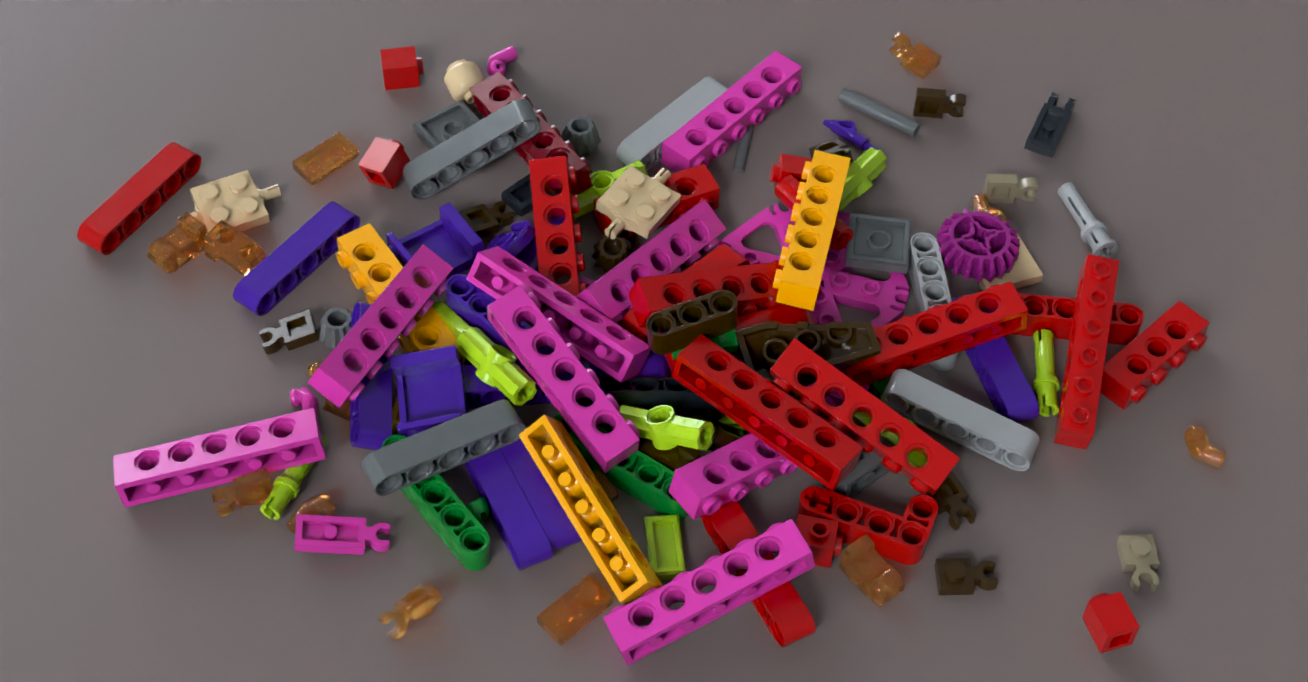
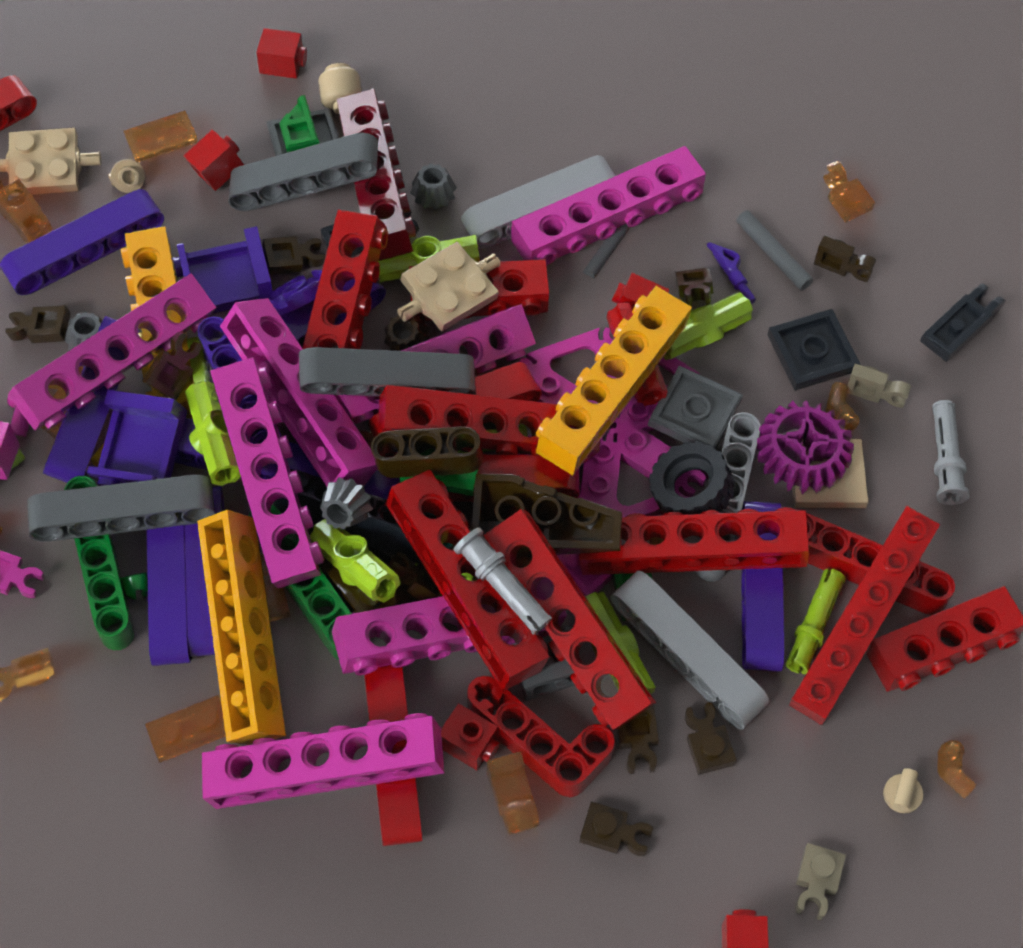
camera: 20 degrees right, 10 degrees up
dark pink arm [486,46,518,76] -> none
lime tile [644,514,686,581] -> none
none -> tan plate [108,159,145,193]
none -> dark brown plate [142,332,202,400]
none -> green tile [279,95,319,153]
none -> dark grey beam [299,347,476,396]
none -> dark grey piece [321,477,373,530]
none -> light grey pin [453,527,552,635]
none -> black tyre [649,441,735,515]
none -> dark brown plate [685,702,737,775]
none -> black plate [767,309,861,391]
none -> tan plate [883,768,923,813]

